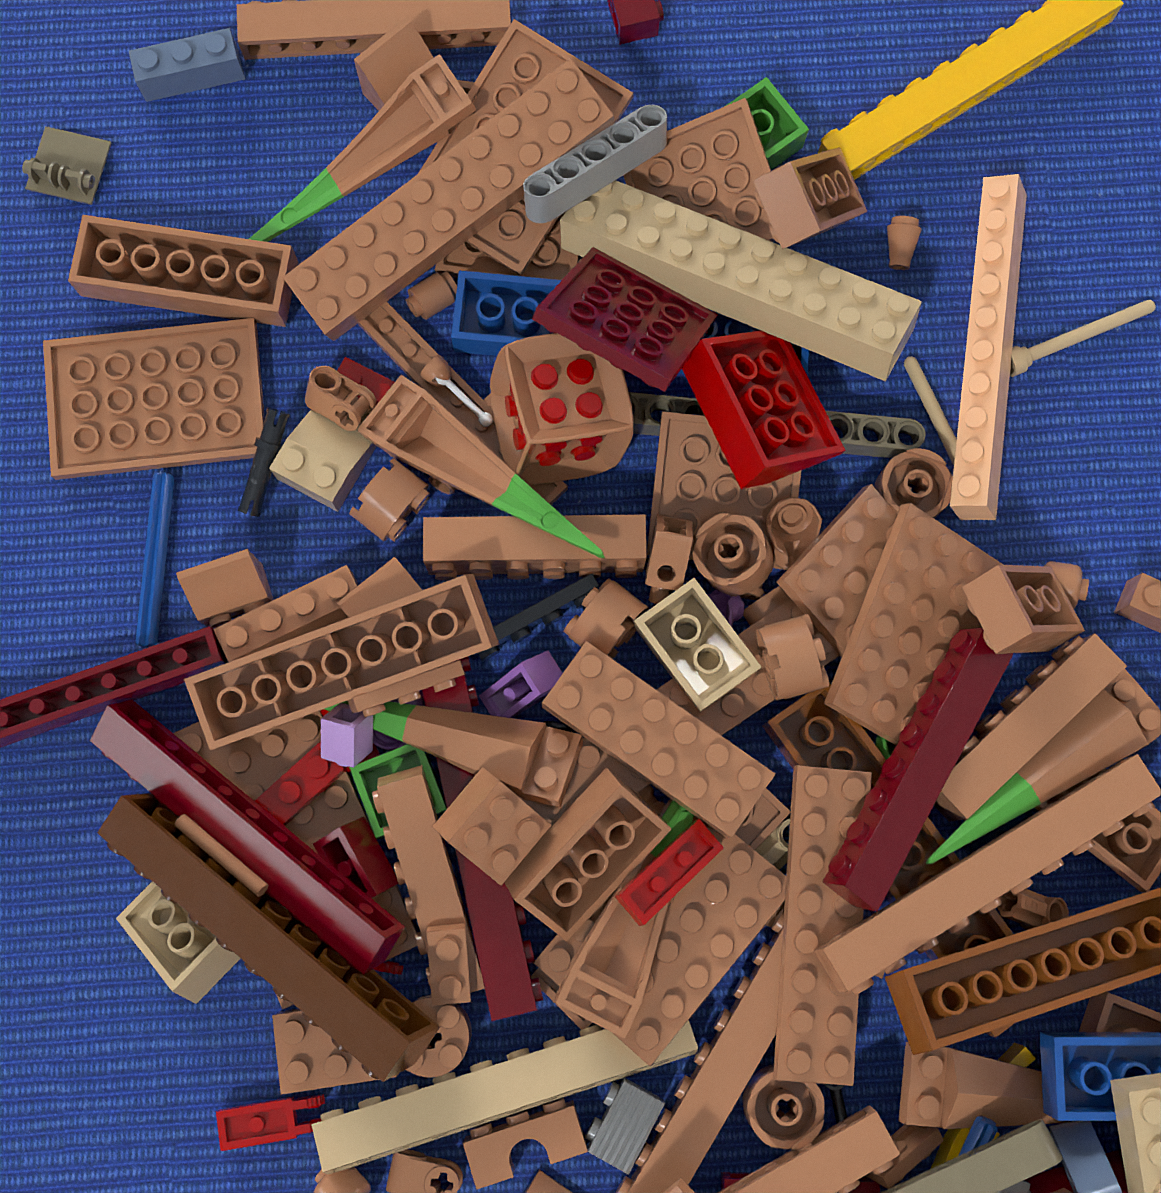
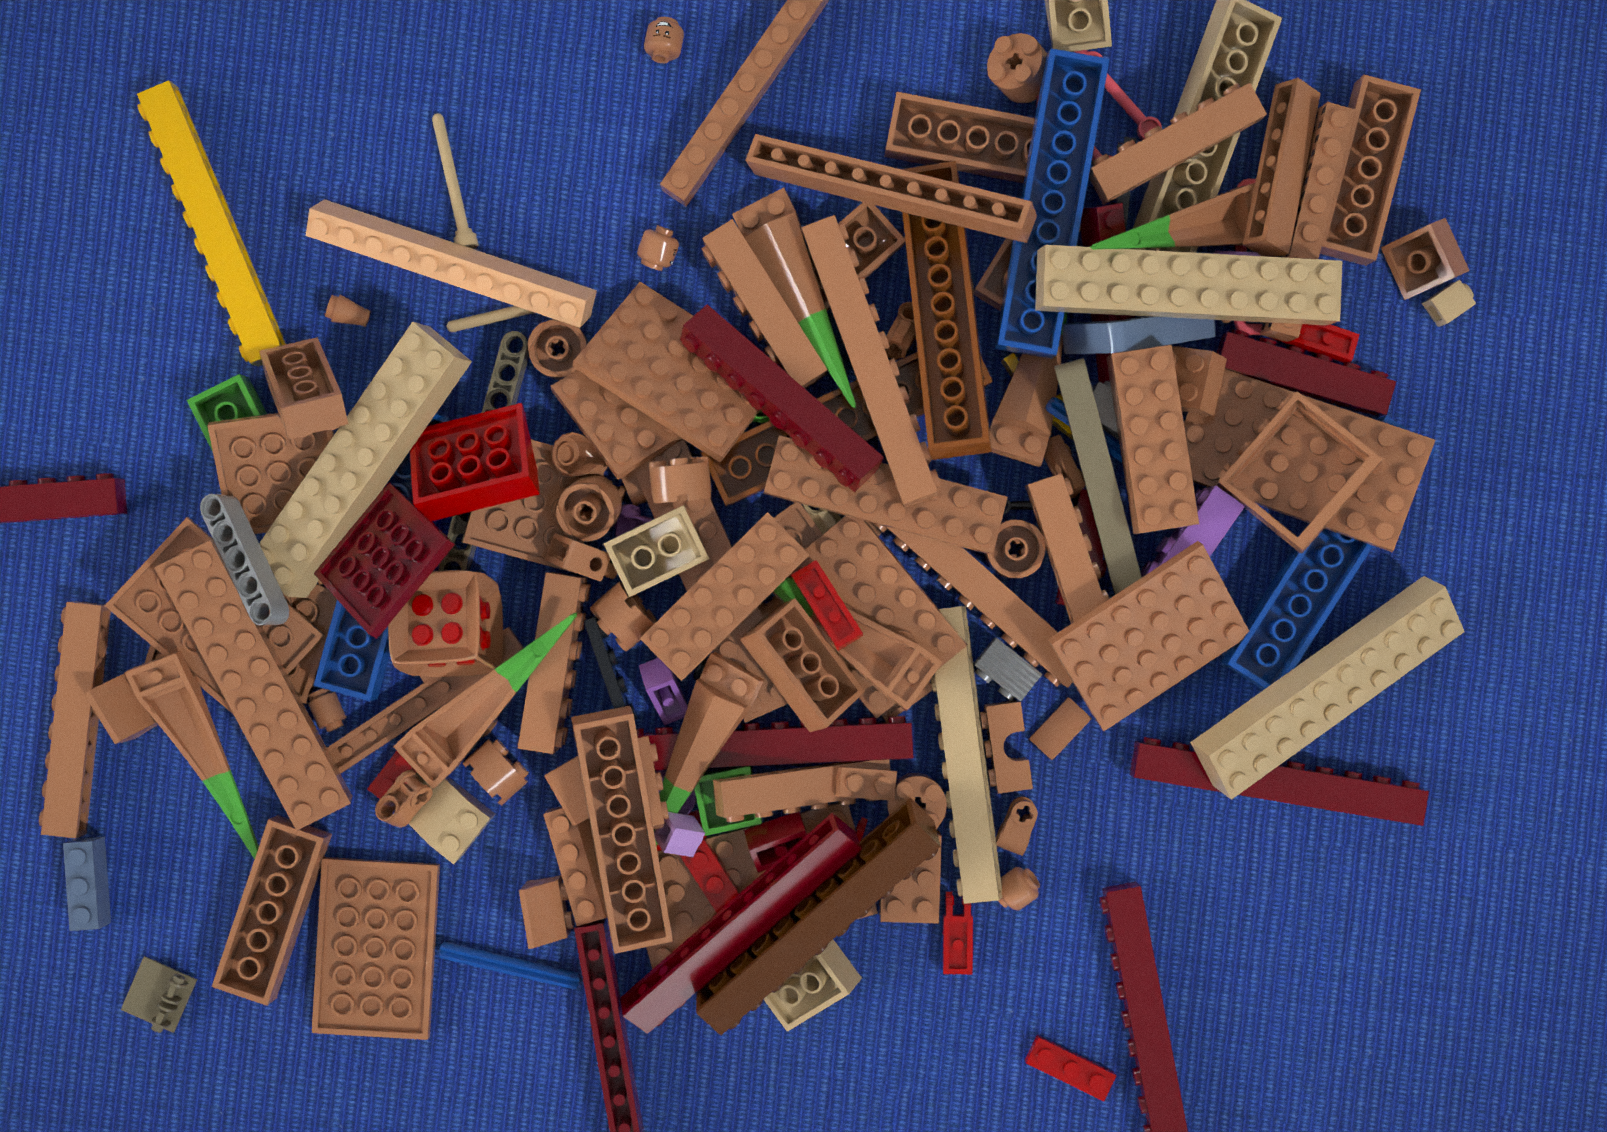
camera: 80 degrees left, 10 degrees up
nougat bar [175,814,268,897] -> none
black pin [238,407,290,517] -> none
hinge [420,355,493,427] -> none
nougat brick [432,767,551,885] -> none
nougat brick [962,565,1085,654] -> none

